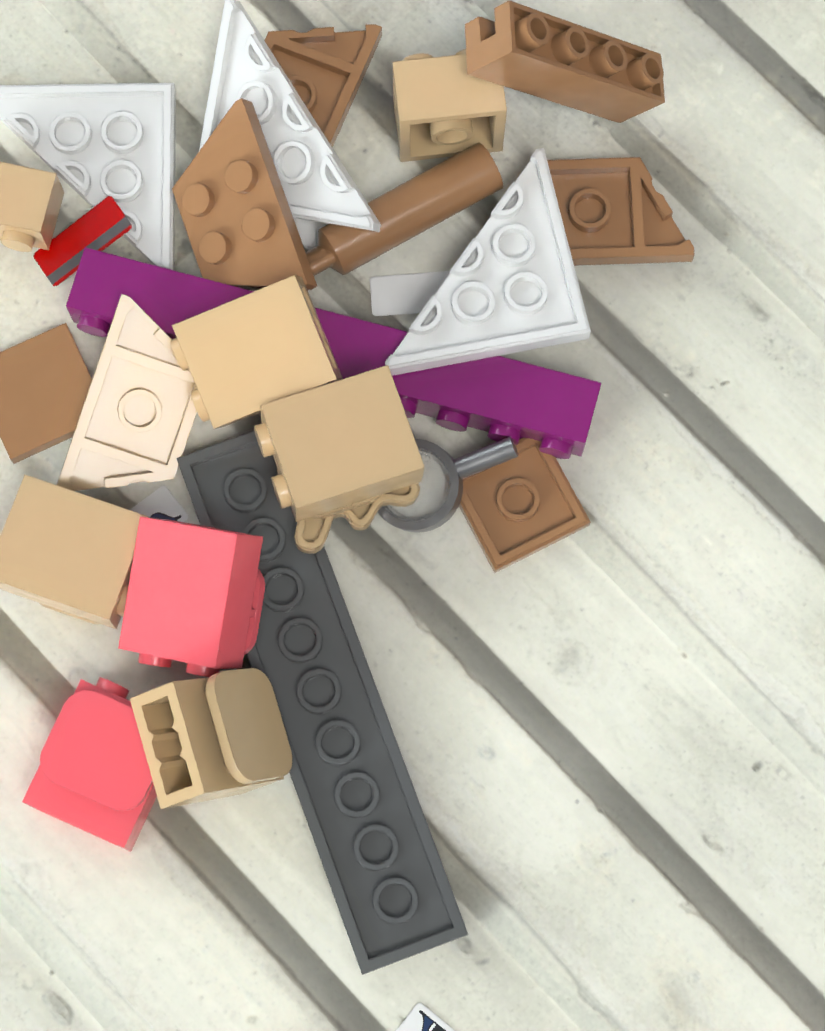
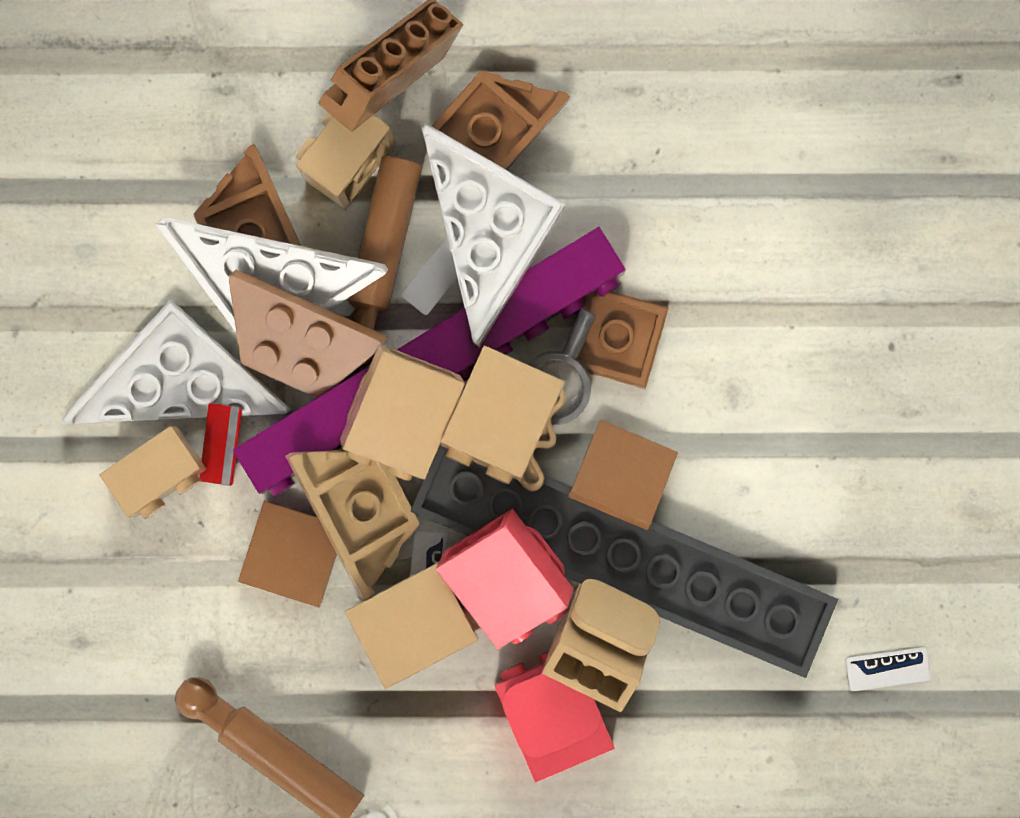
camera: 45 degrees left, 10 degrees up
none -> medium nougat tile [568,420,678,530]

